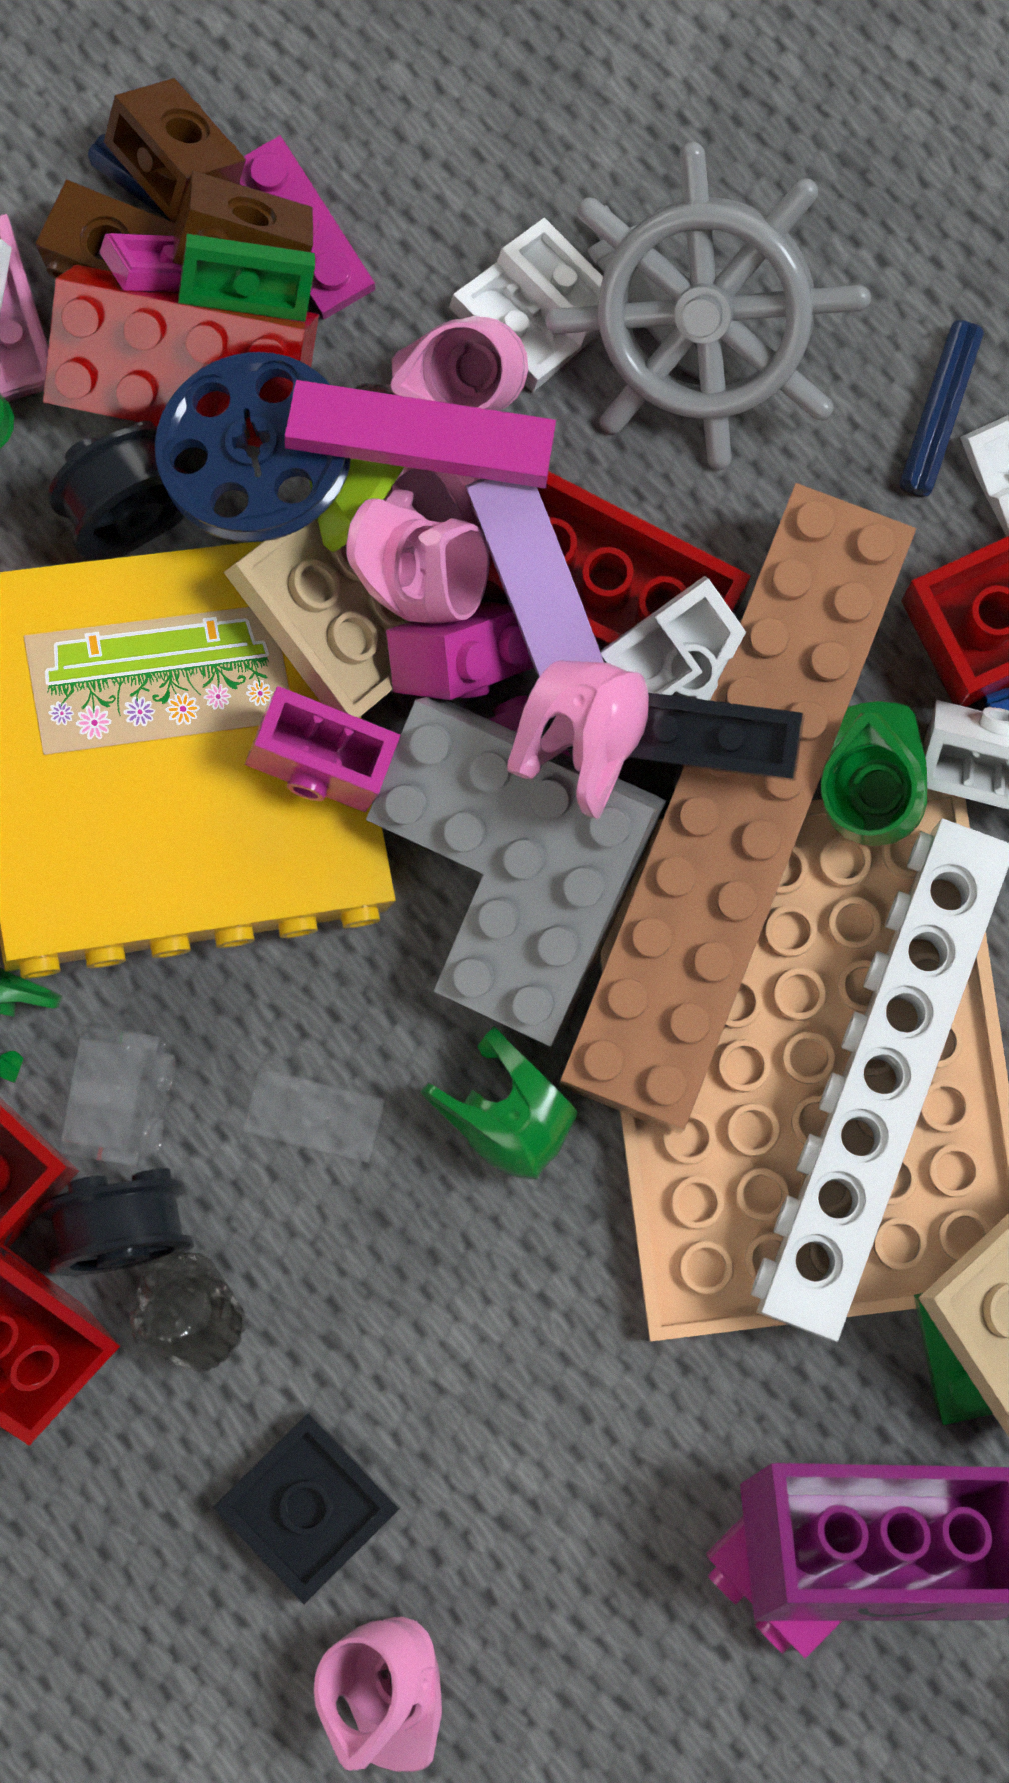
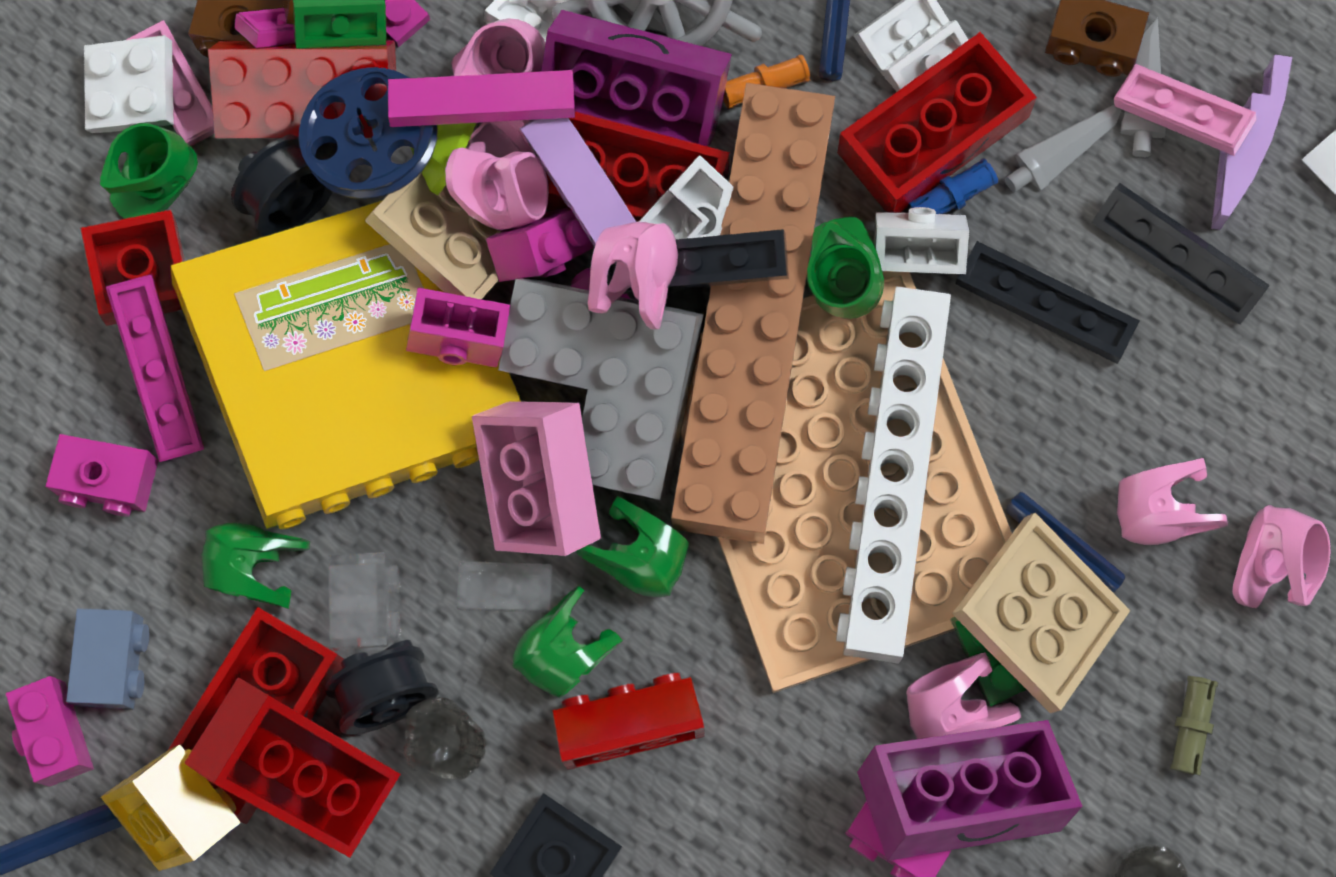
camera: 10 degrees left, 5 degrees down
none -> bright pink brick [472,401,601,556]
none -> green helmet [512,585,623,698]
none -> magenta brick [541,10,732,147]
none -> red slope [552,673,705,770]
none -> orange pin [723,54,810,109]
none -> bright pink helmet [906,653,1021,739]

